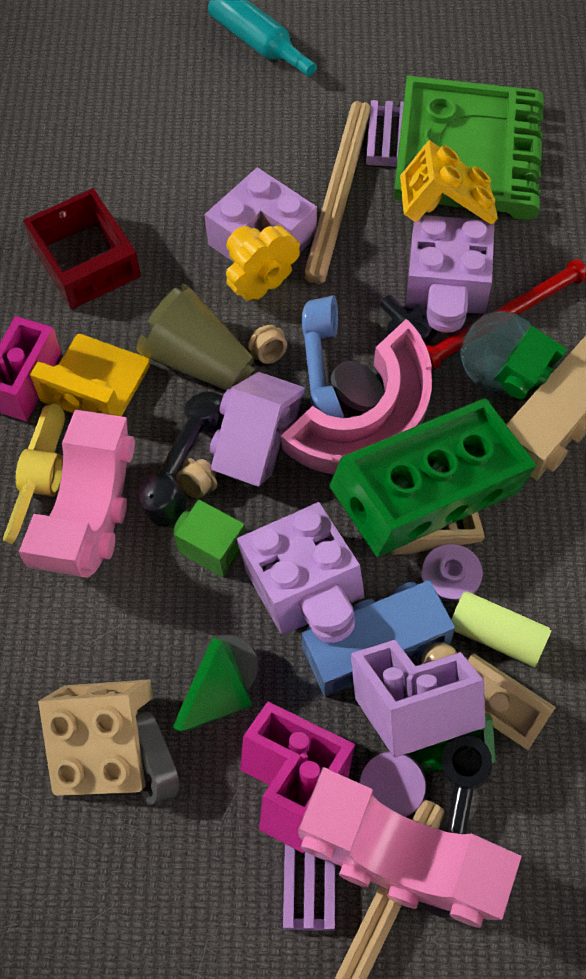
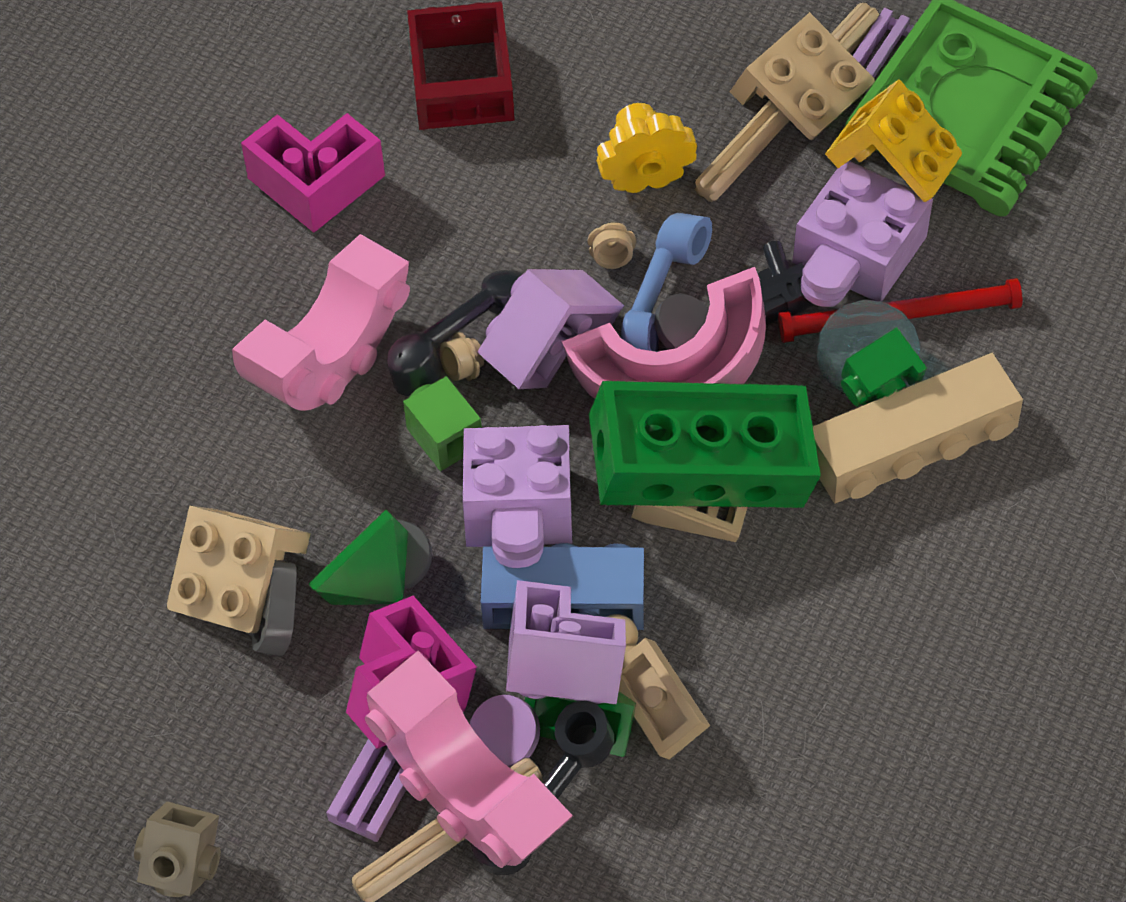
camera: 25 degrees right, 5 degrees down
light yellow piece [3,403,65,544] -> none
yellow bracket [30,334,150,417] -> none
olive cone [136,284,256,391] -> none
lavender brick [204,167,317,262] -> none
lavender piece [422,544,483,603] -> none
yellowish green brick [451,591,552,668] -> none
none -> tan bracket [730,12,875,140]

